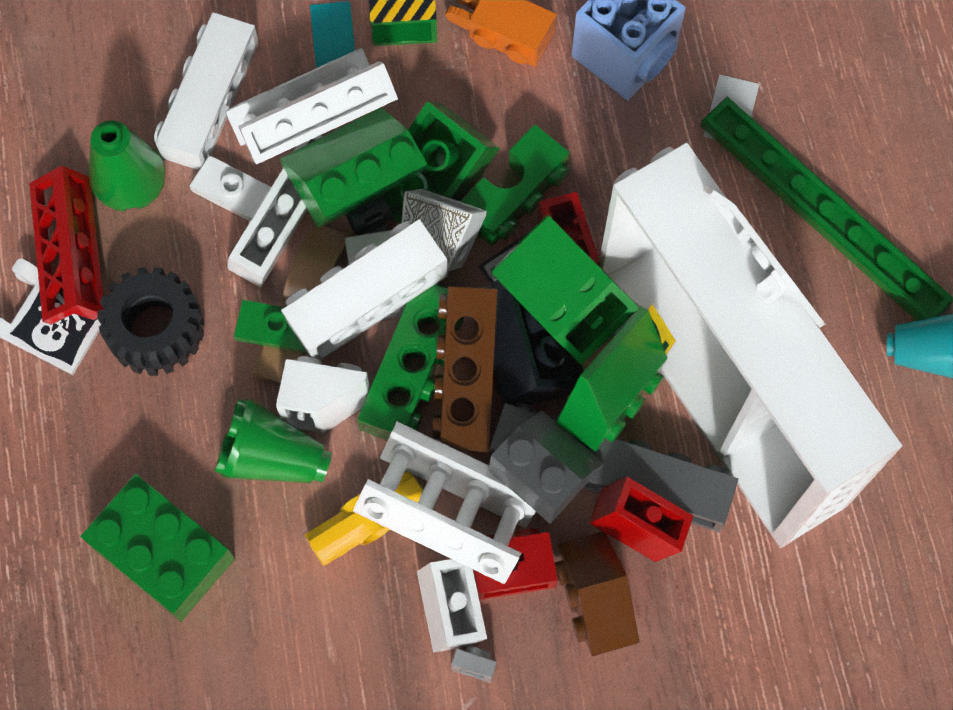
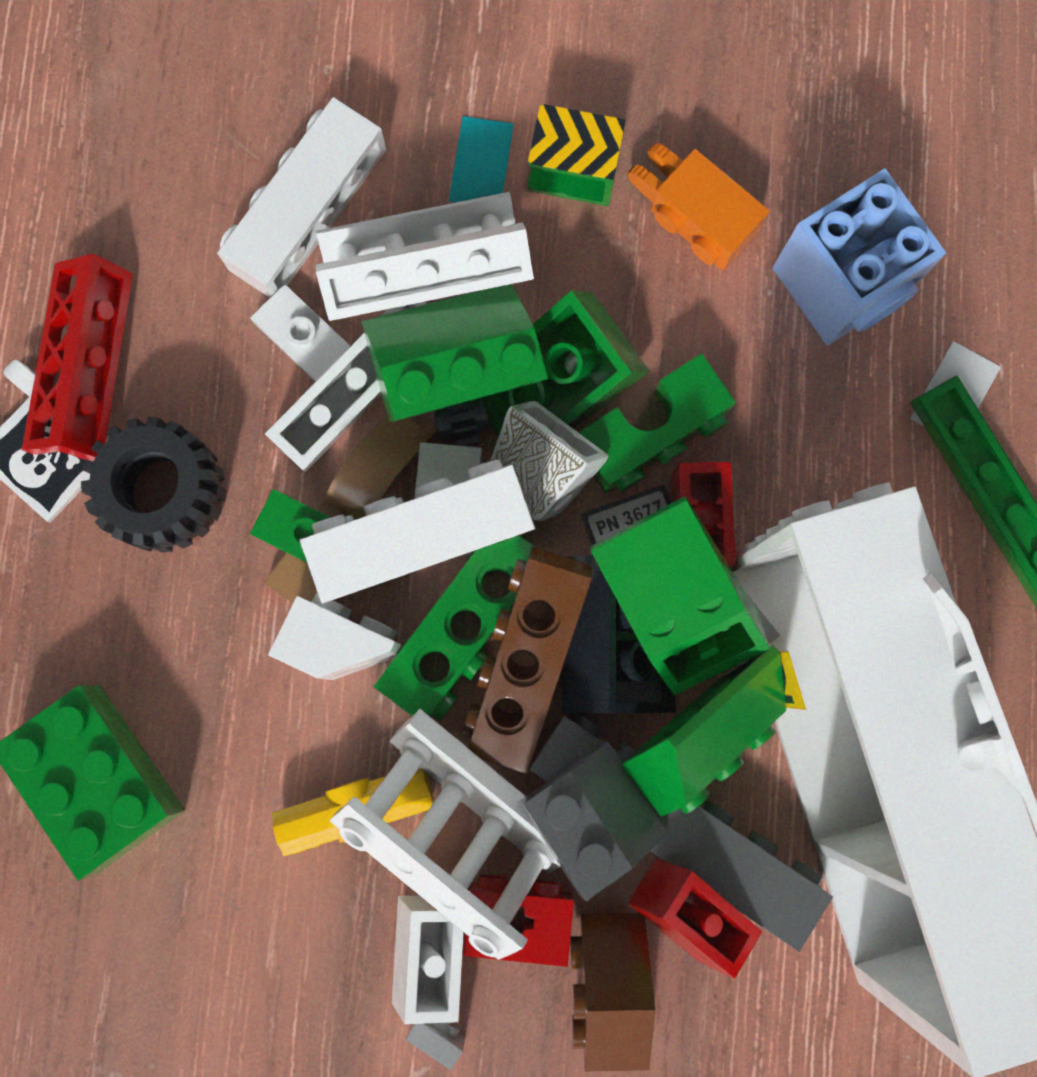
camera: 15 degrees right, 10 degrees up
green cone [89,120,165,211] -> none
green cone [214,398,332,483] -> none

